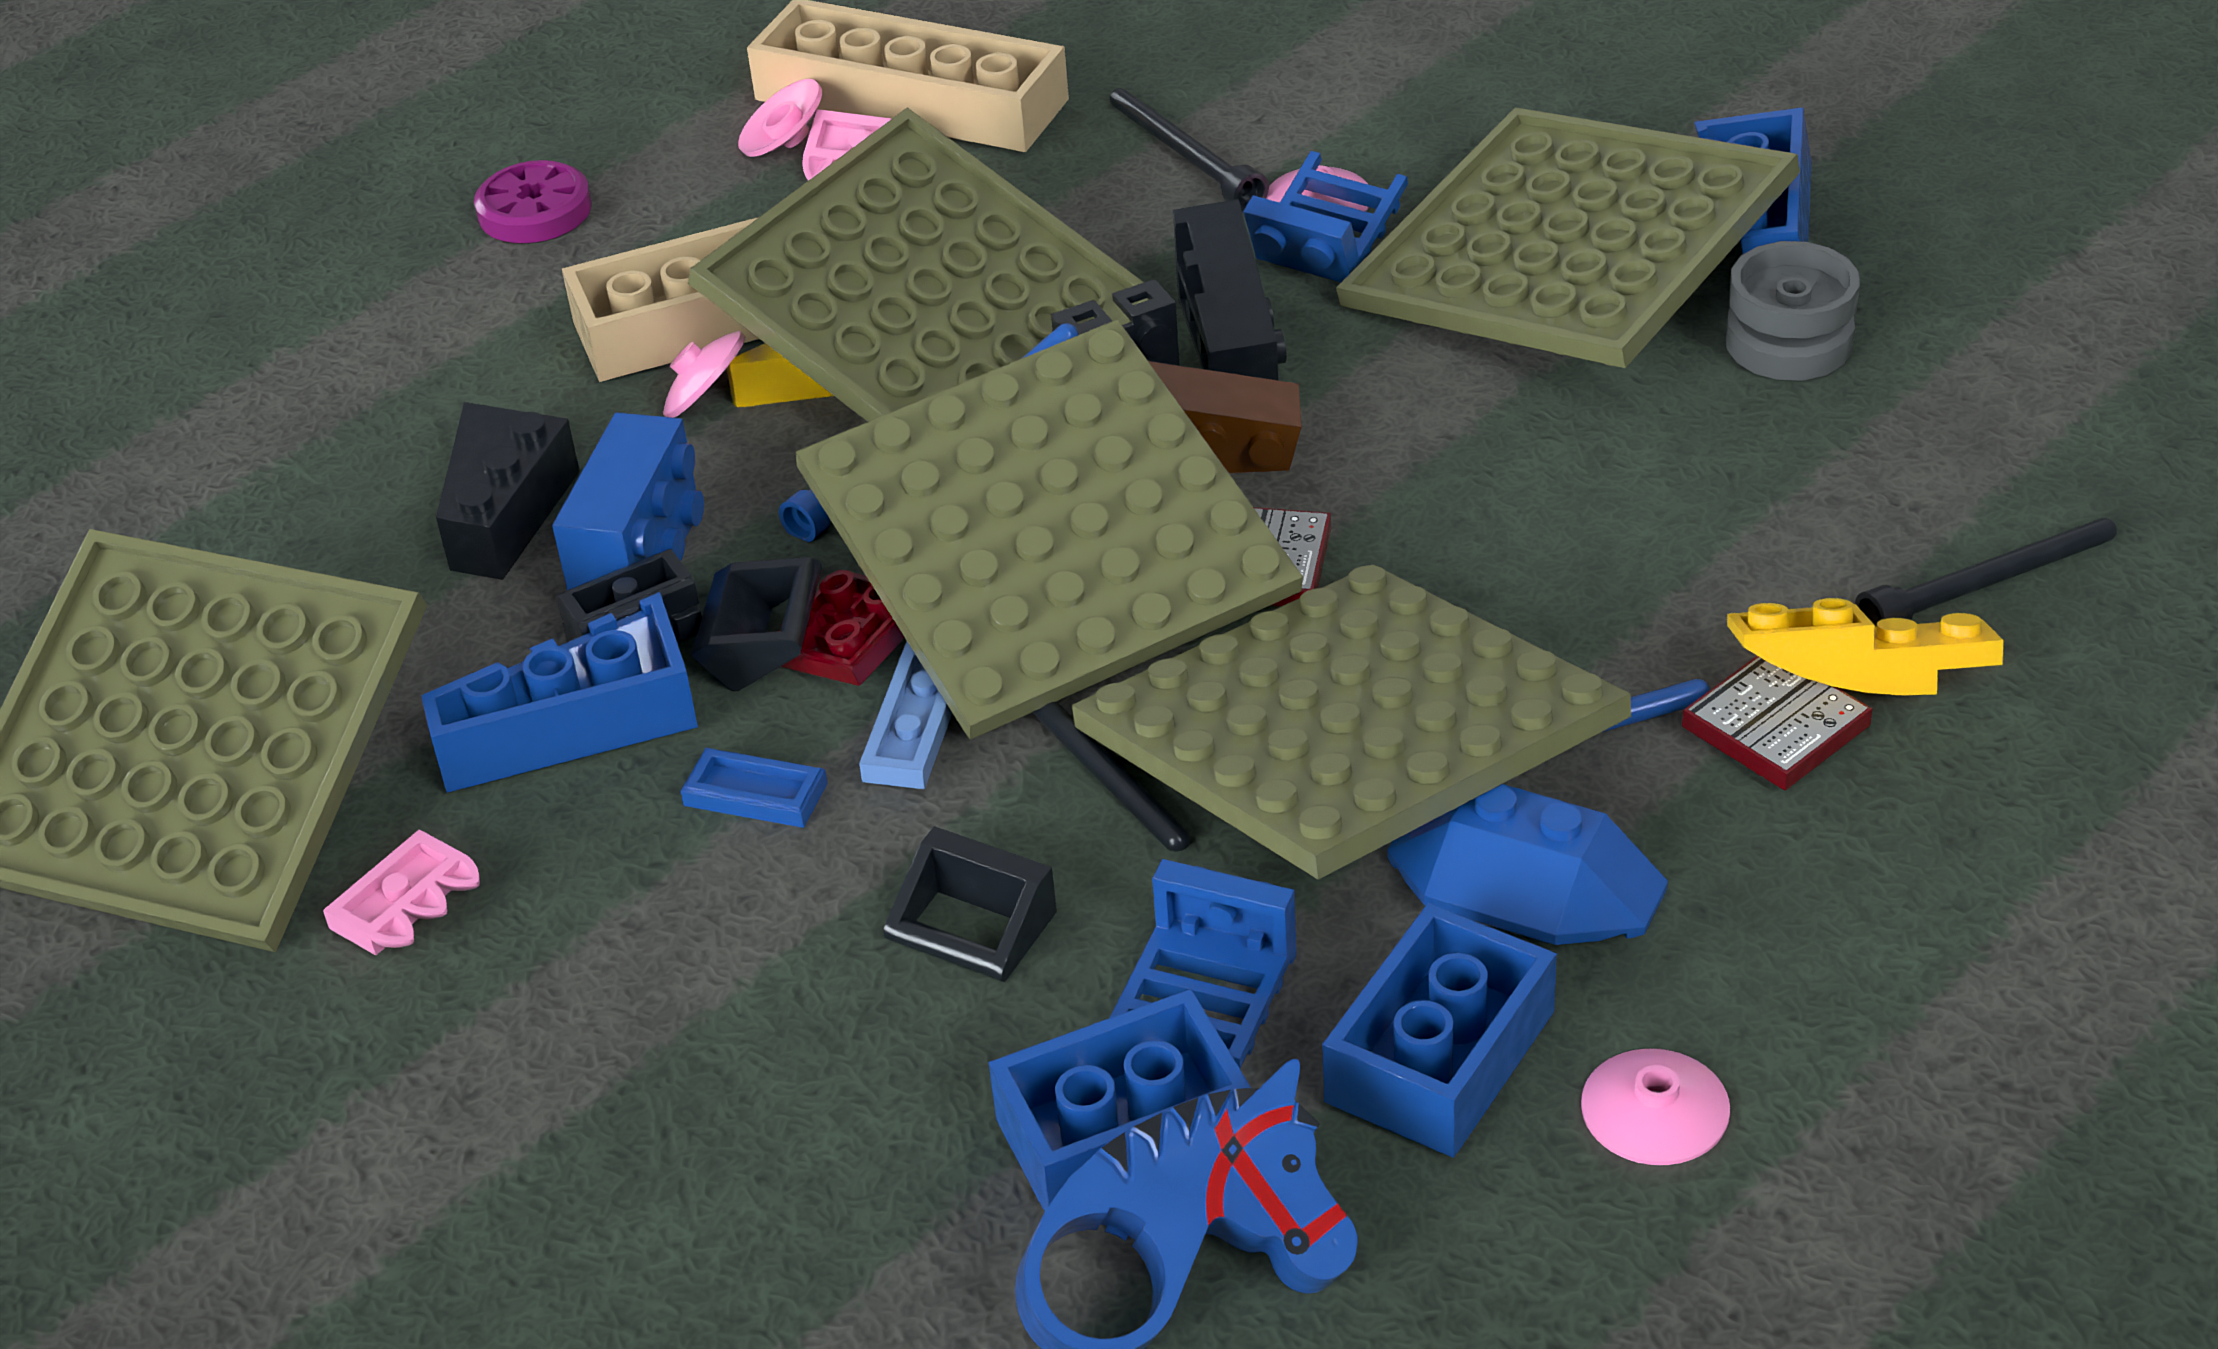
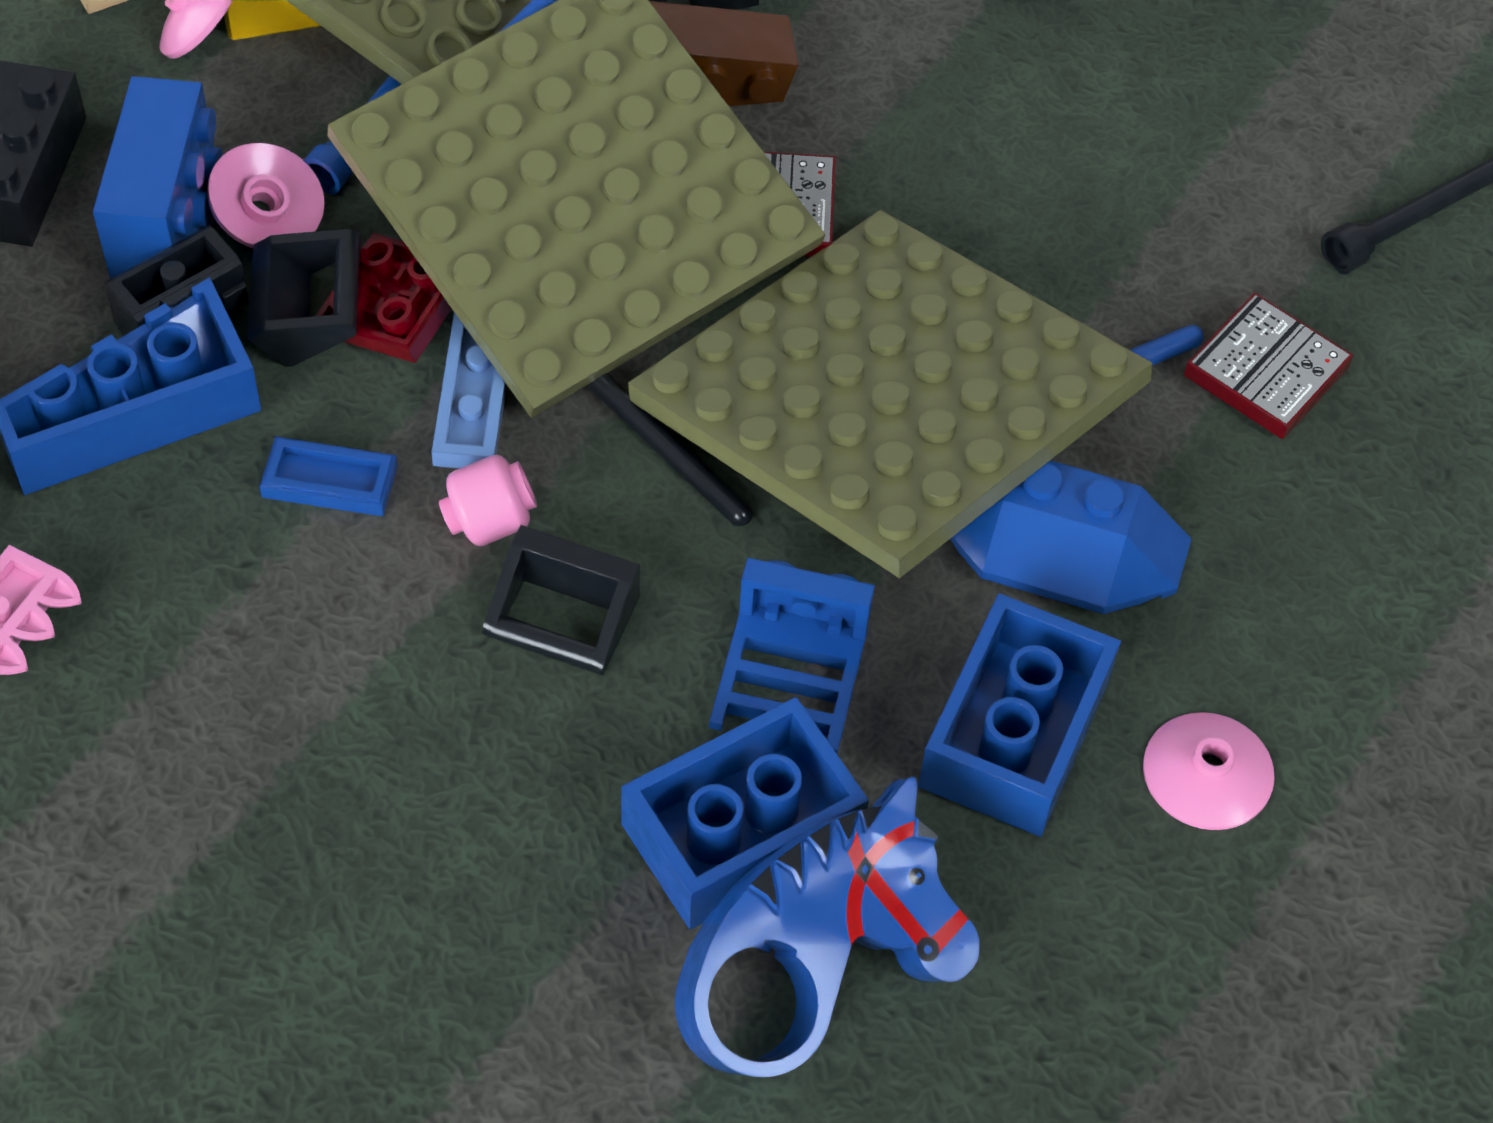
camera: 15 degrees left, 15 degrees up
yellow slope [1727,598,2004,695] -> none
none -> bright pink dish [207,143,325,248]
none -> bright pink head [439,455,537,546]

